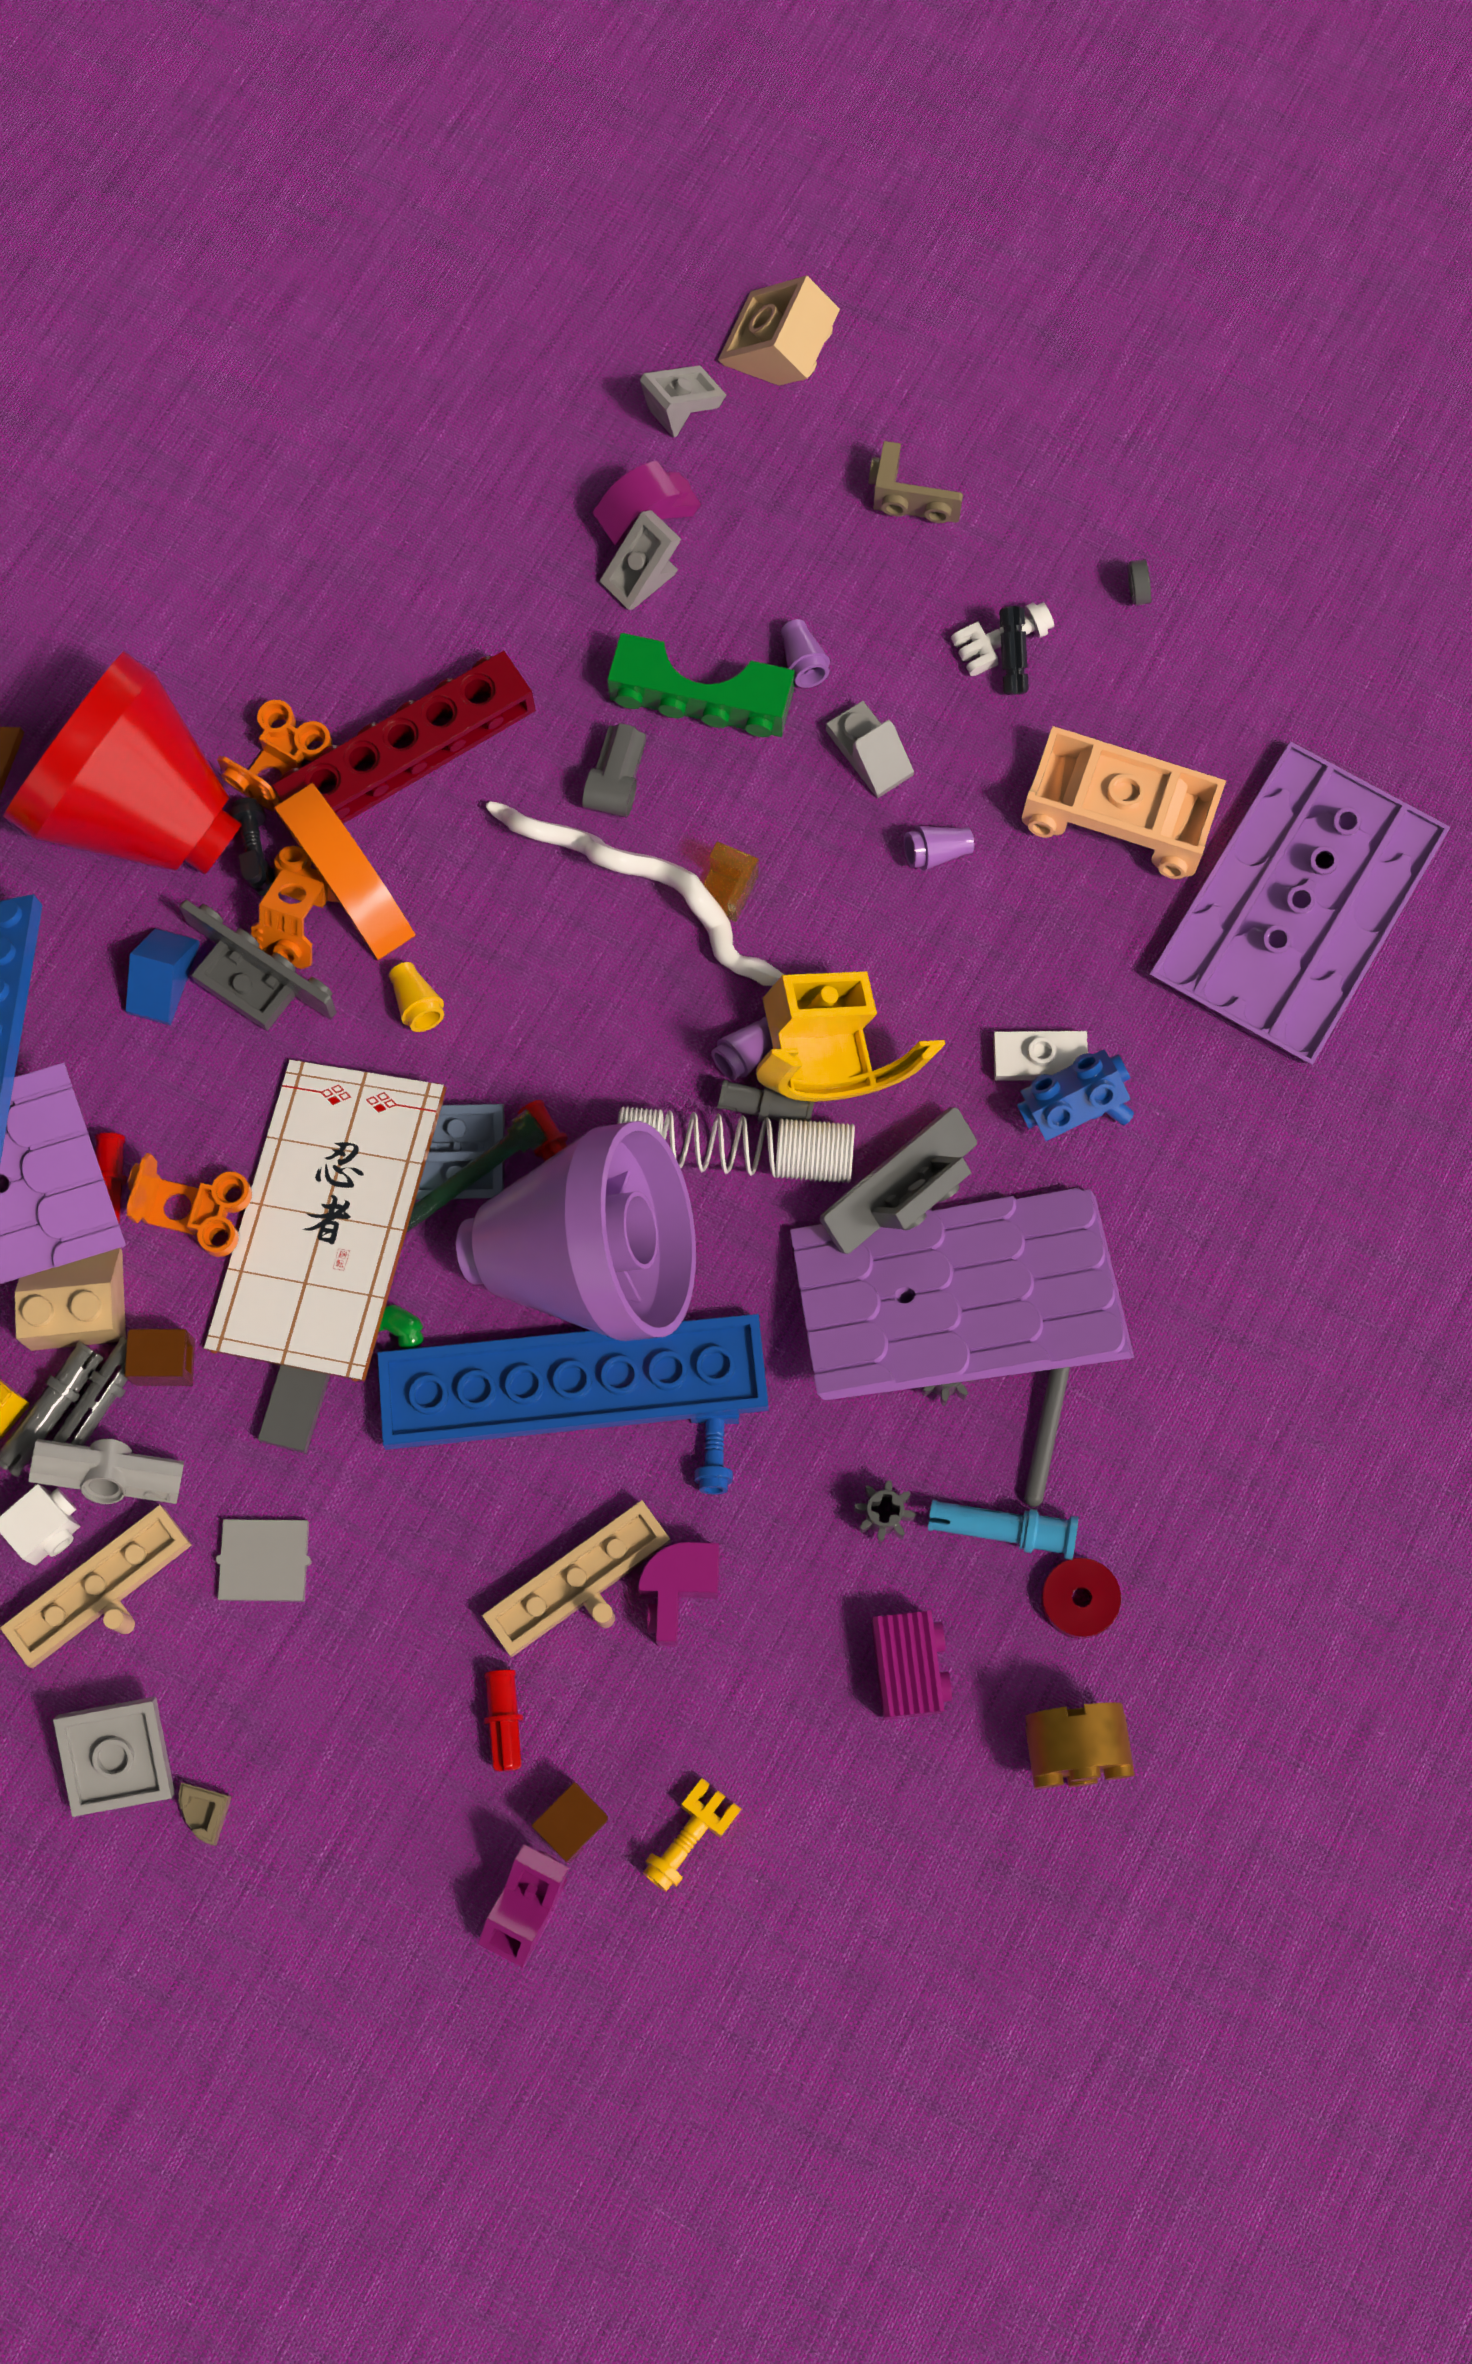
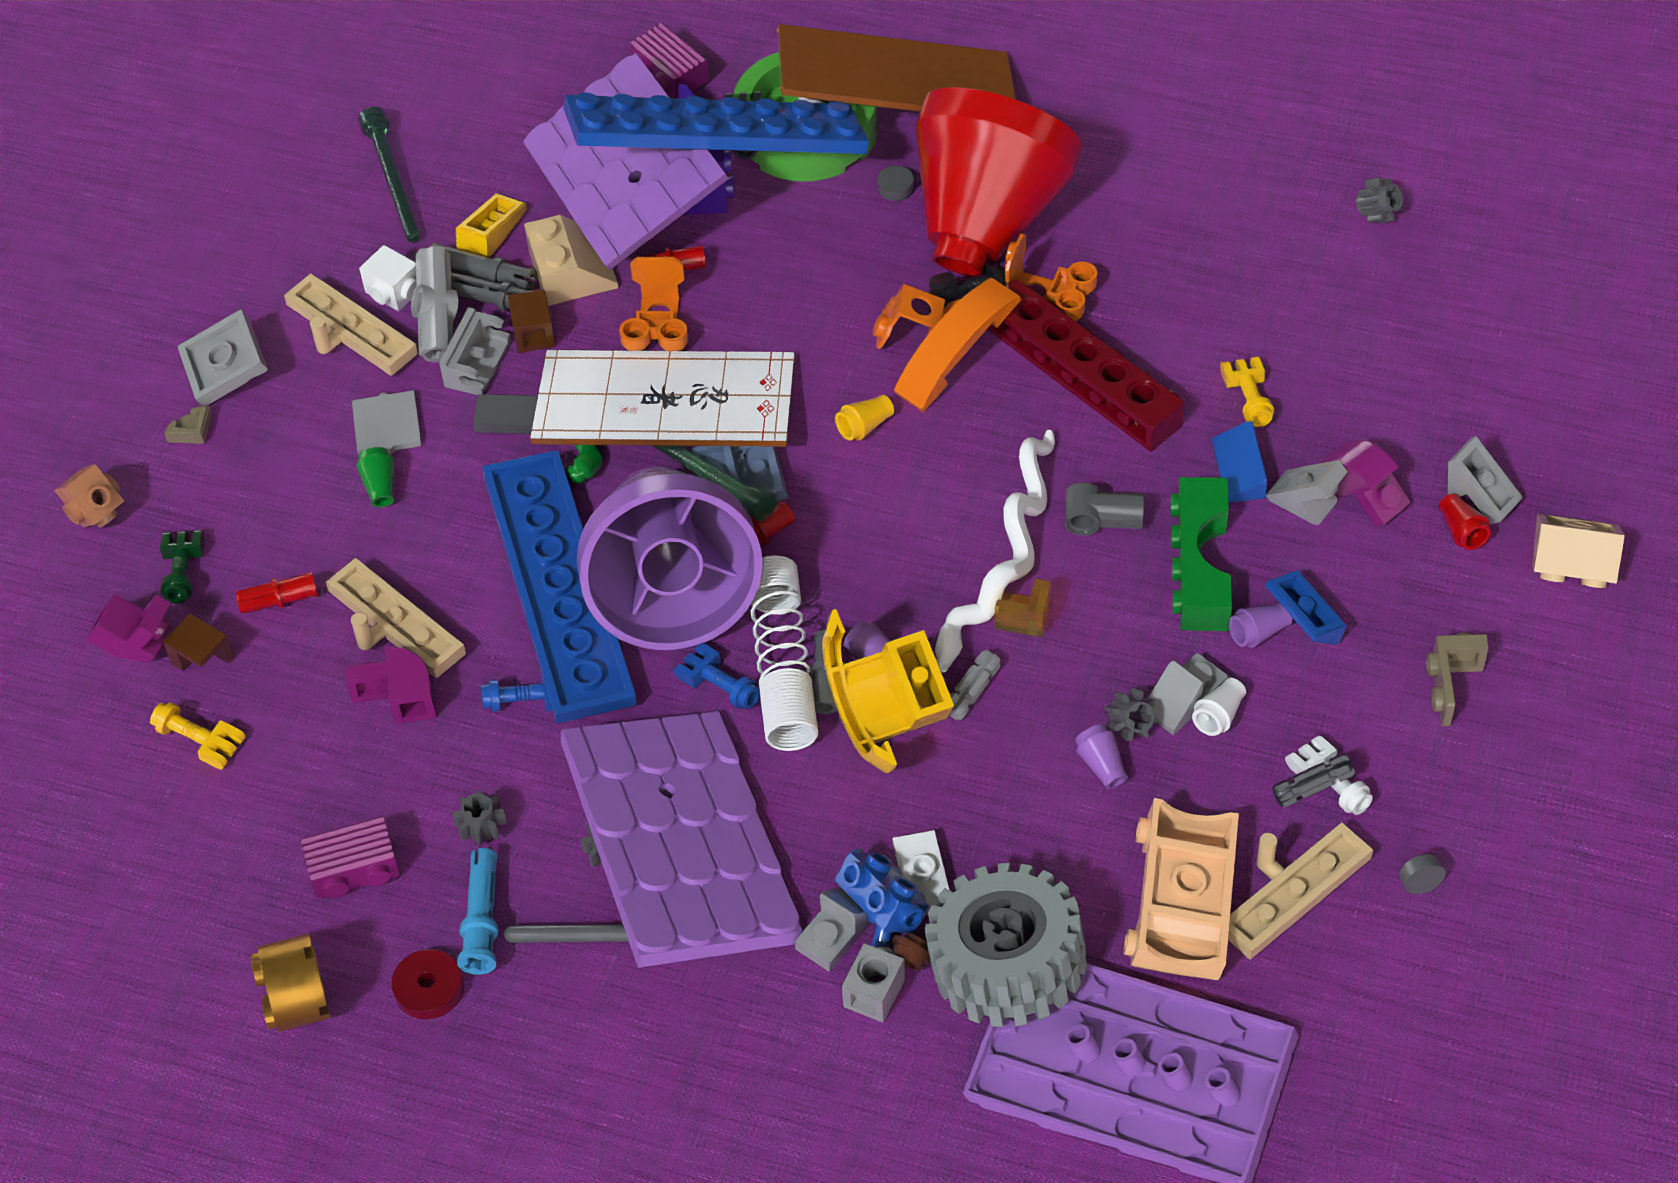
camera: 80 degrees right, 20 degrees down
blue slope [126,928,200,1026] -> none
dark grey bracket [180,899,337,1031] -> none
dark grey bracket [820,1107,977,1254] -> none
none -> nougat brick [54,464,124,528]
none -> dark green hinge [160,530,204,604]
none -> green cone [356,447,395,508]
none -> light grey hinge [439,307,511,395]
none -> blue hinge [672,643,760,709]
none -> light grey slope [795,887,871,972]
none -> light grey brick [842,943,905,1023]
none -> dark grey tile [877,165,914,201]
none -> copper plate [892,932,931,971]
none -> light grey wheel [925,863,1087,1027]
none -> light grey axle [948,650,1000,721]
none -> dark grey gear [1104,688,1159,741]
none -> white cone [1192,678,1246,736]
none -> blue slope [1211,421,1267,503]
none -> yellow hinge [1220,356,1274,427]
none -> tan plate [1228,822,1373,960]
none -> blue slope [1265,570,1347,645]
none -> dark grey gear [1356,177,1403,224]
none -> red cone [1439,493,1491,550]

